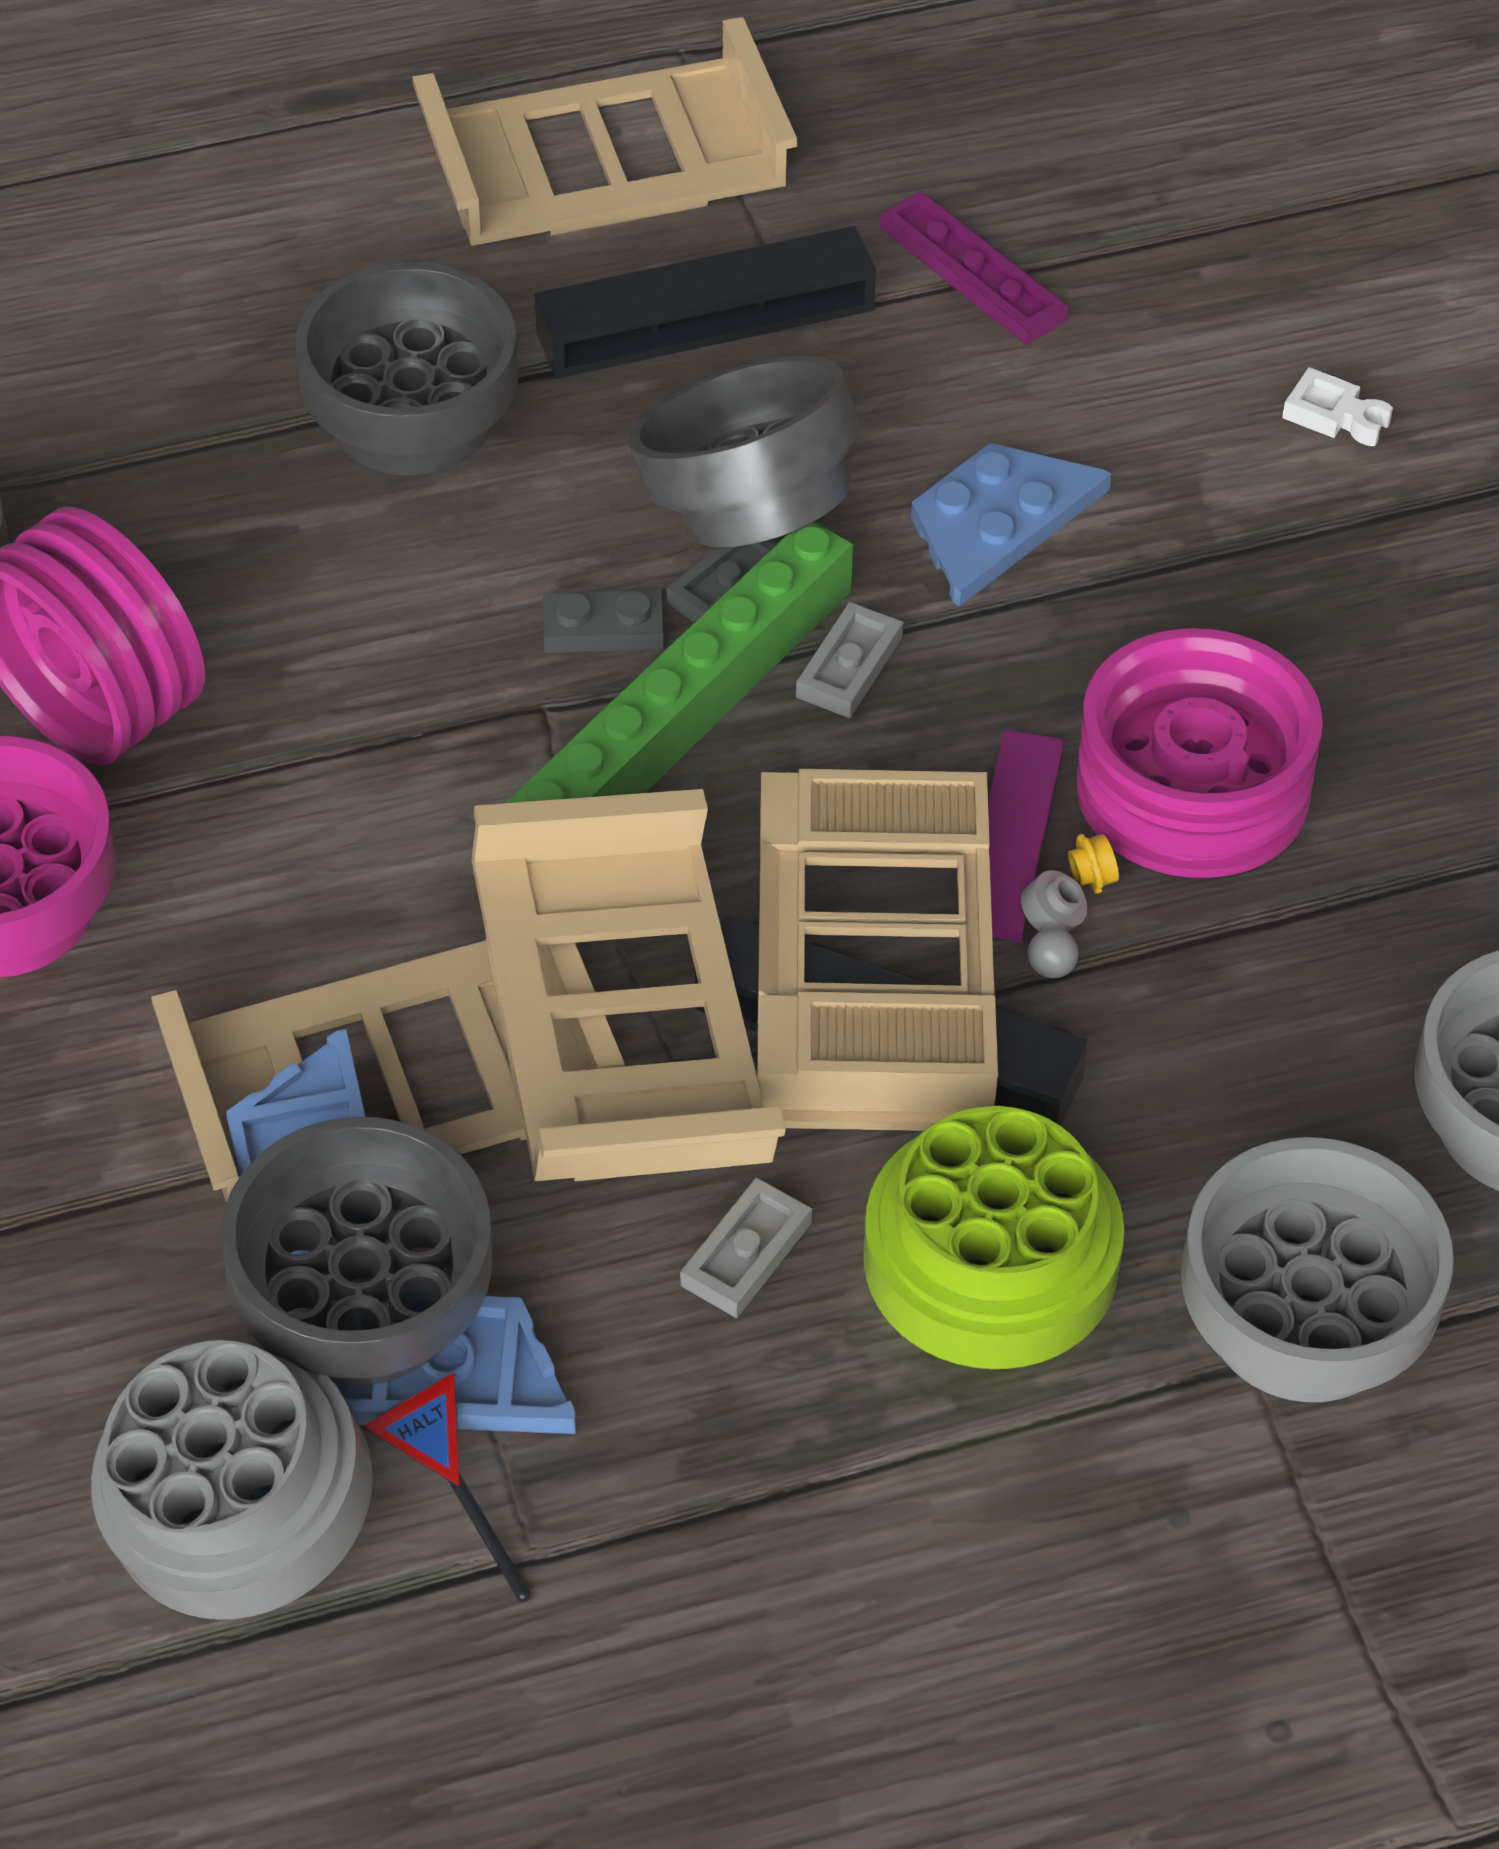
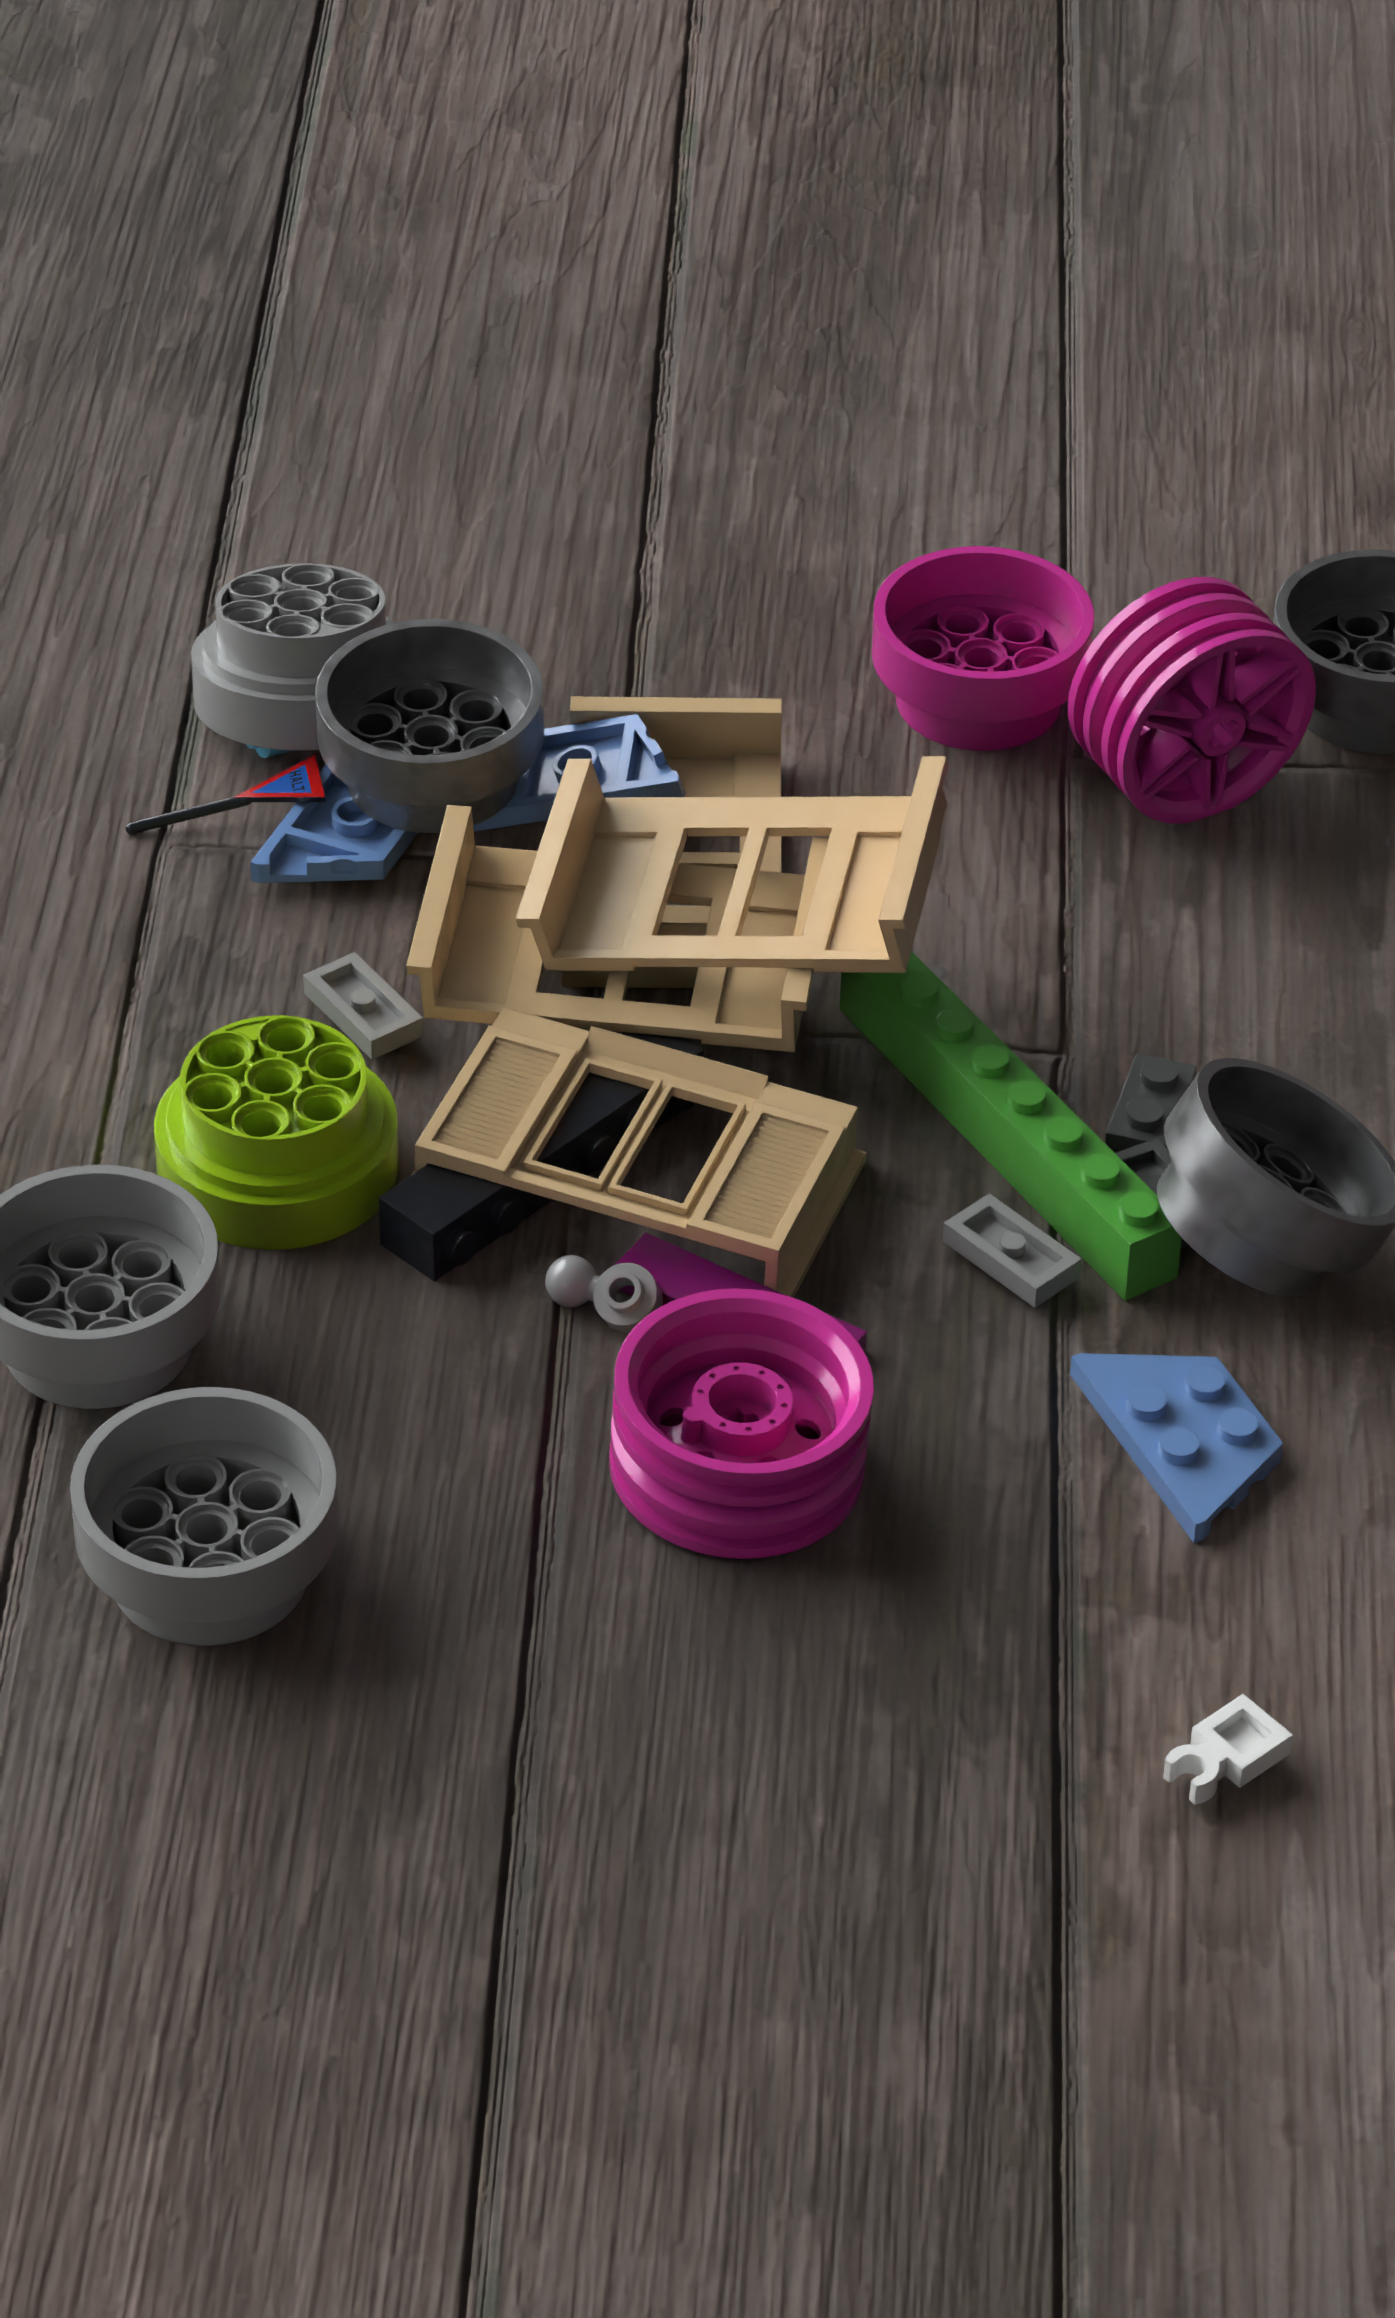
camera: 110 degrees right, 10 degrees down
none -> tan piece [516,756,949,973]

